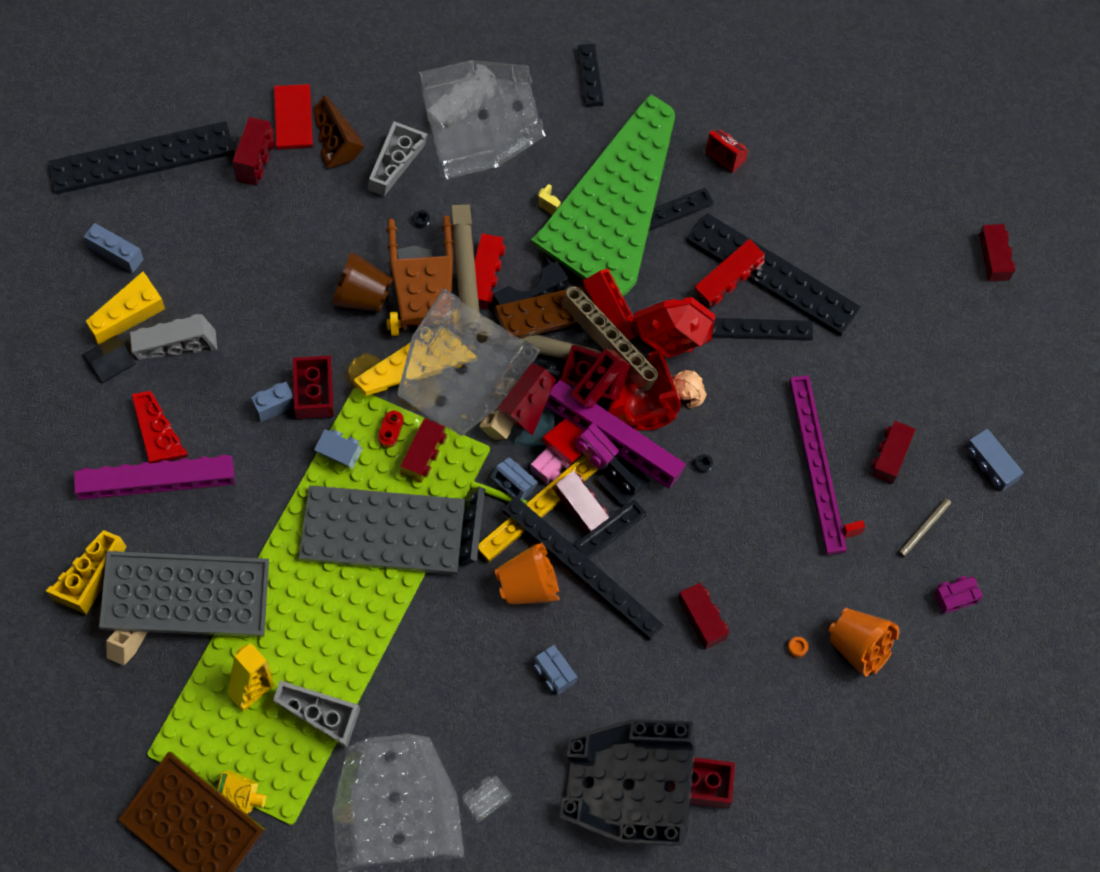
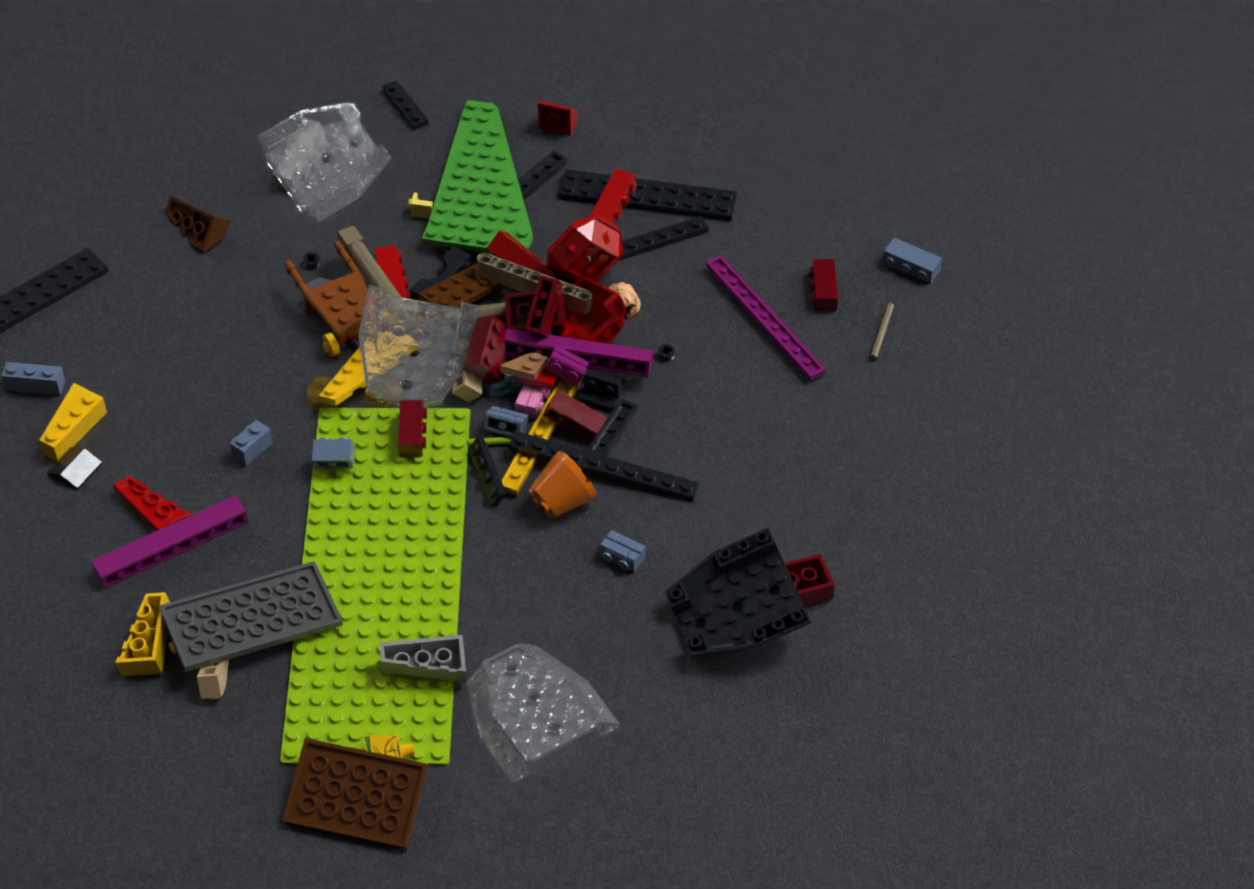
camera: 20 degrees left, 15 degrees down
light grey wedge [130,314,218,360] -> none
yellow wedge [227,643,275,712] -> none
dark red brick [233,117,275,186] -> none
red tile [274,84,313,150] -> none
dark red brick [293,355,335,419] -> none
dark grey plate [299,485,465,575] -> none
reddish brown cone [331,252,393,313] -> none
light grey wedge [367,121,428,196] -> none
red plate [378,410,404,448] -> none
clear brick [462,775,511,824] -> none
dark red brick [678,582,729,649] -> none
orange tile [787,637,808,658] -> none
orange cone [828,608,899,677] -> none
red tile [842,520,865,539] -> none
magenta brick [934,576,983,614] -> none
dark red brick [979,224,1016,282] -> none
none -> medium nougat wing [500,353,548,381]

